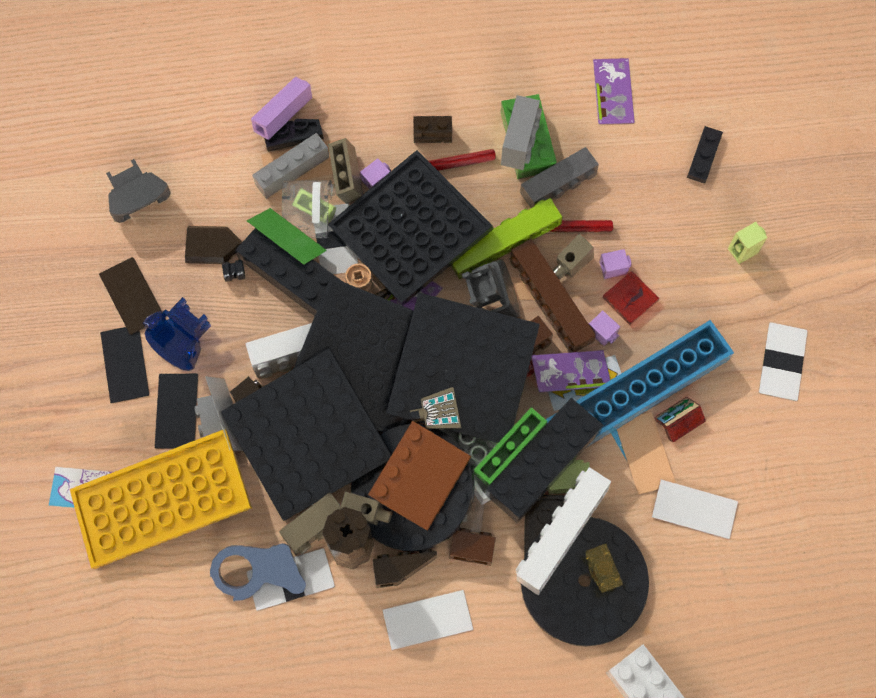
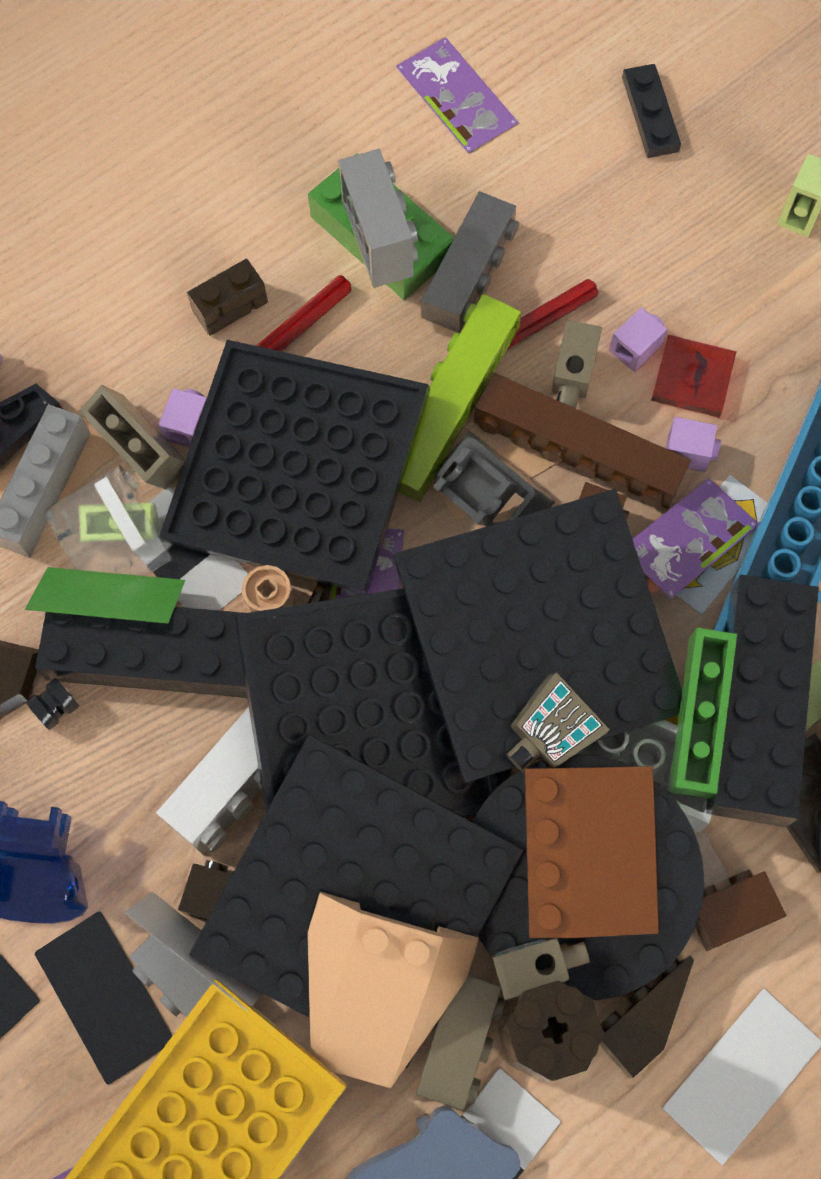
camera: 30 degrees left, 0 degrees up
none -> light nougat wedge [308,892,479,1088]

